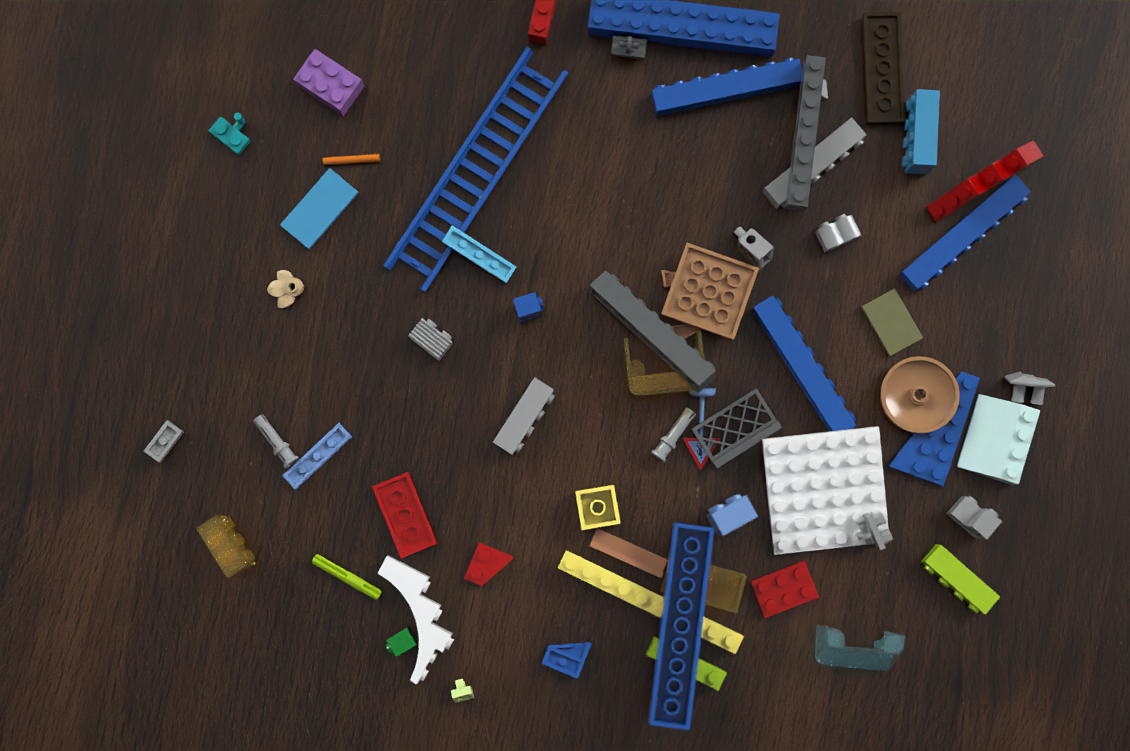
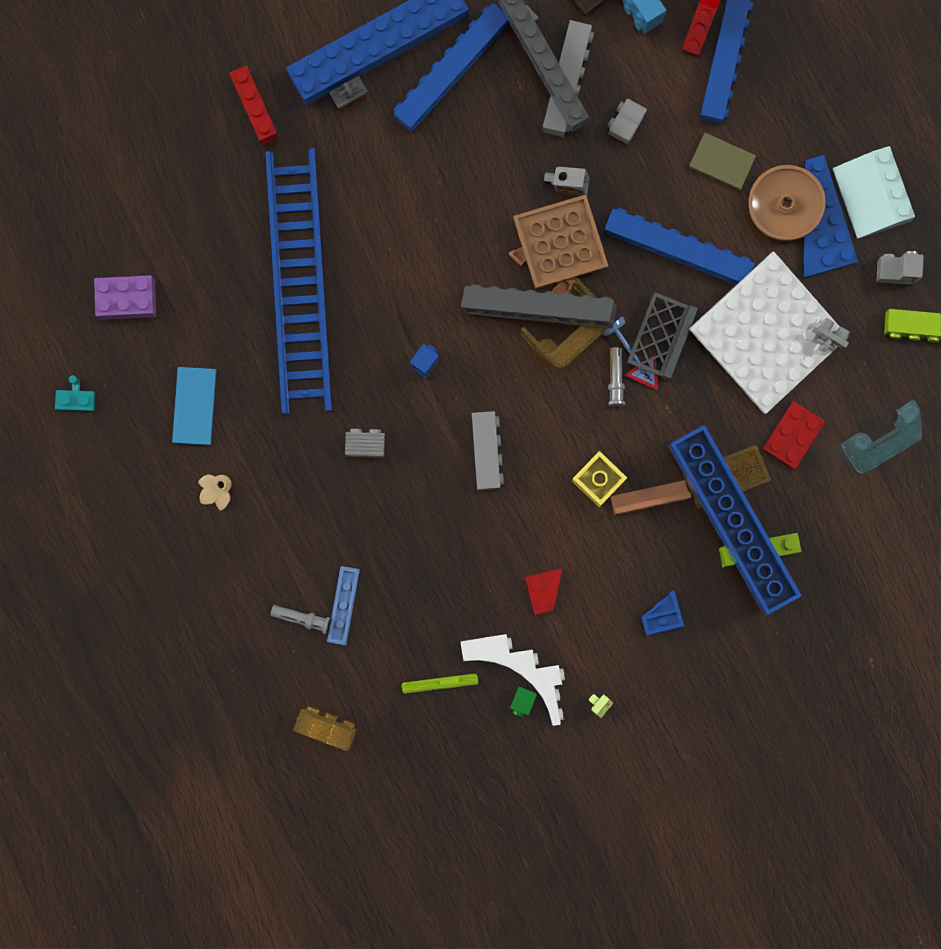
camera: 35 degrees left, 0 degrees up
light grey plate [144,420,184,463] -> none
orange bar [323,154,380,165] -> none
red plate [372,472,438,559] -> none
medium azure plate [442,226,516,283] -> none
light yellow brick [558,550,744,654] -> none
medium blue brick [706,494,758,536] -> none
light grey connector [1005,372,1055,405] -> none

